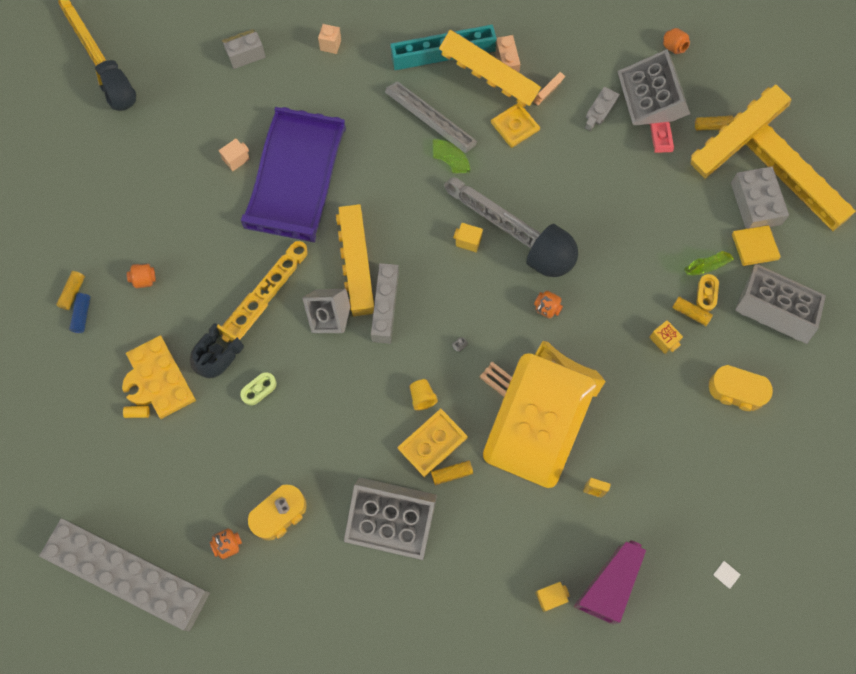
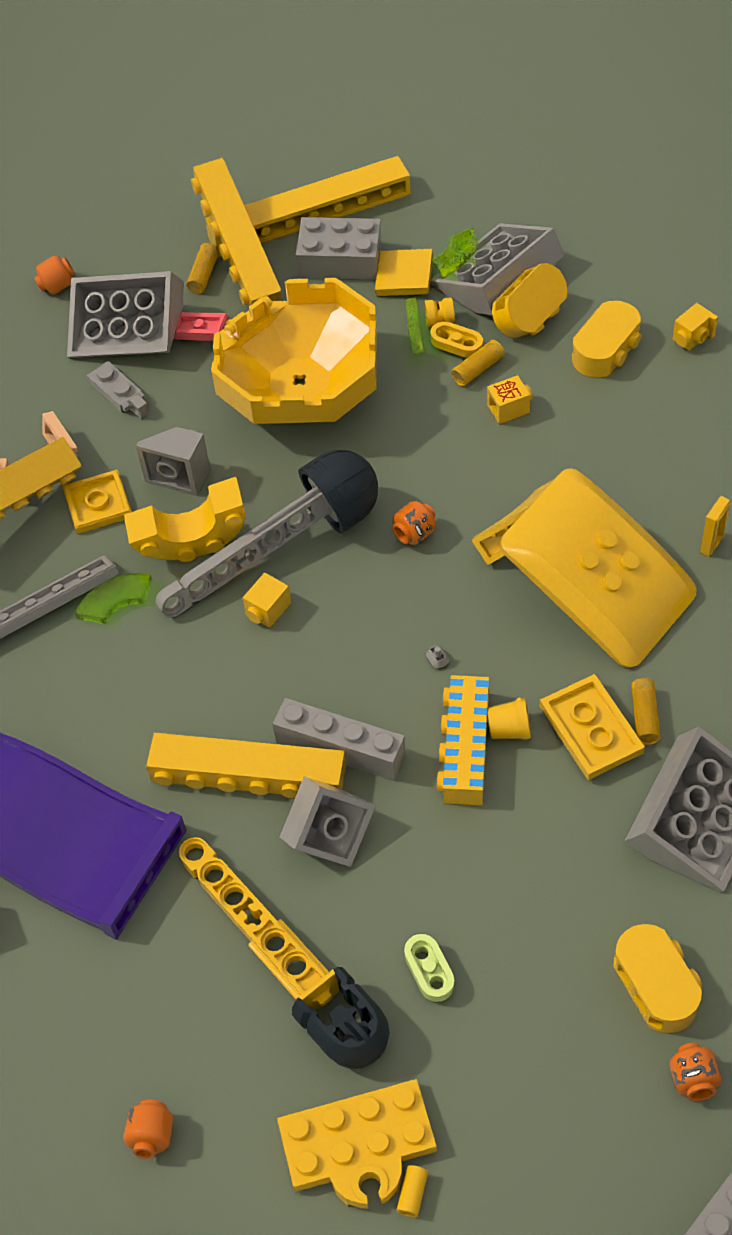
camera: 70 degrees left, 15 degrees down
light grey rock [275,497,290,514] -> none
light nougat tile [480,362,512,397] -> none
none -> yellow brick [124,477,245,562]
none -> light grey slope [136,427,211,496]
none -> yellow windscreen [211,278,377,424]
none -> yellow wheel [424,297,455,328]
none -> clear neon green tile [432,227,478,277]
none -> yellow brick [437,675,489,806]
none -> yellow brick [492,263,567,338]
none -> yellow brick [672,303,718,351]

